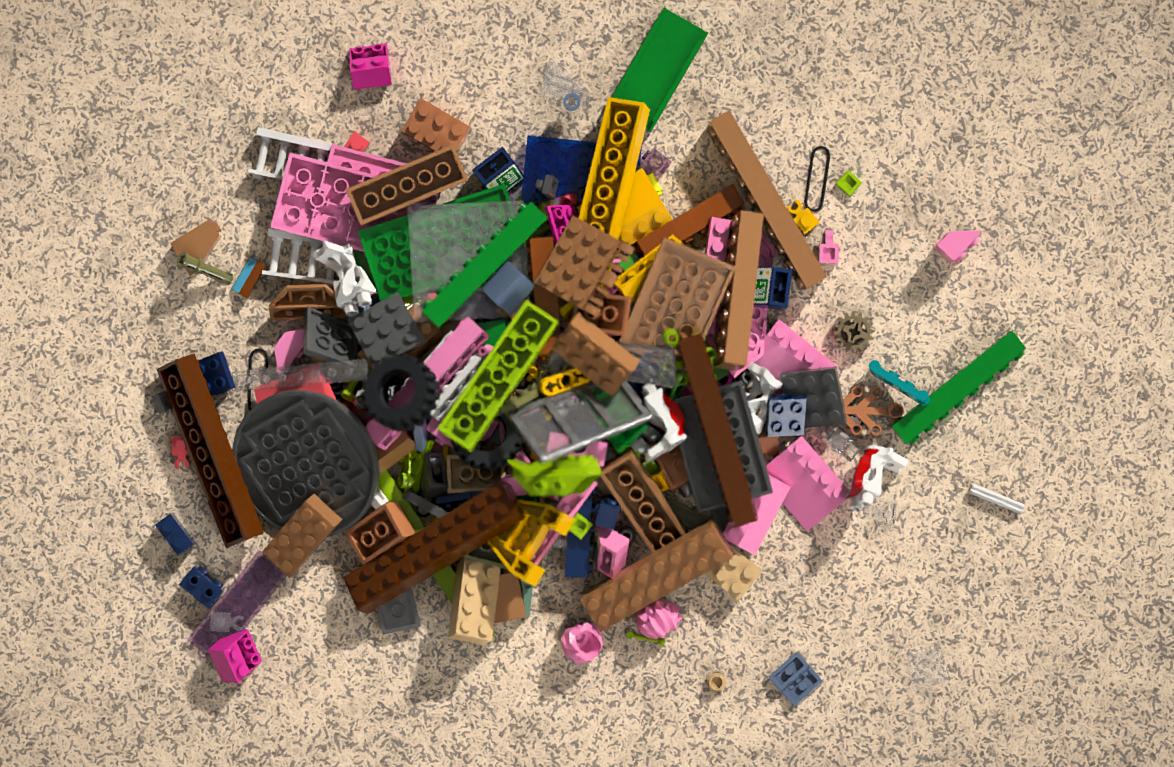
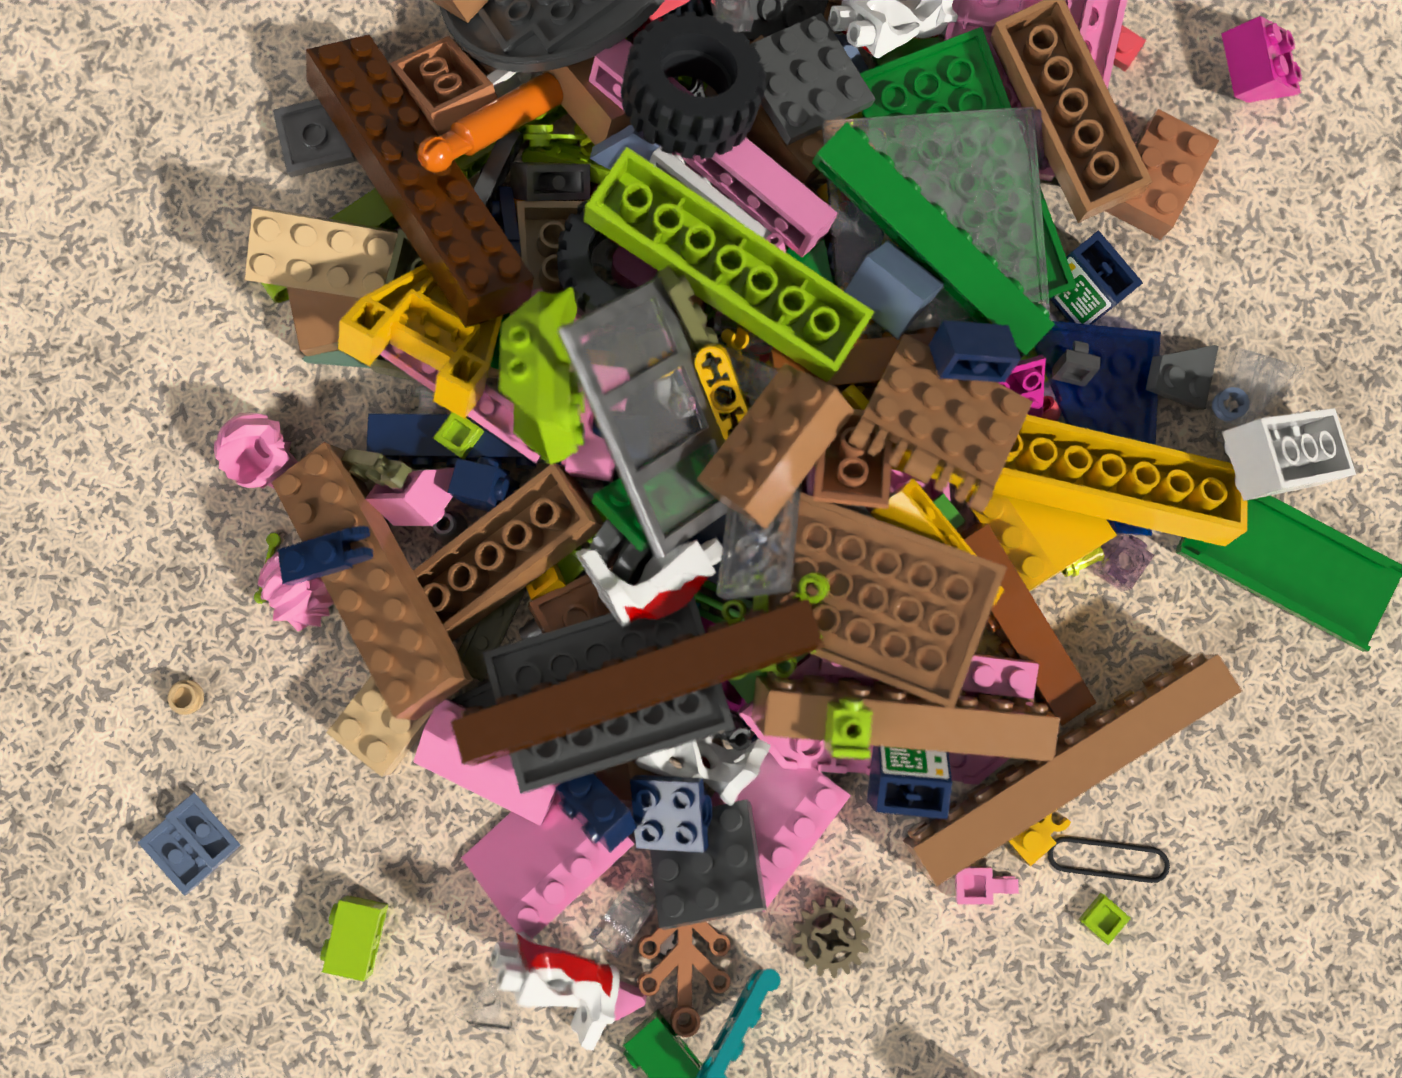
camera: 85 degrees right, 5 degrees down
none -> dark blue hinge [278,525,374,586]
none -> lime brick [320,895,388,982]
none -> olive hinge [341,448,412,489]
none -> orange piece [417,73,563,173]
none -> dark blue brick [555,773,637,852]
none -> bright pink slope [614,980,647,1021]
none -> lime brick [824,697,872,759]
none -> dark blue brick [929,320,1021,383]
none -> dark grey wing [1146,345,1219,410]
none -> white brick [1222,408,1356,501]

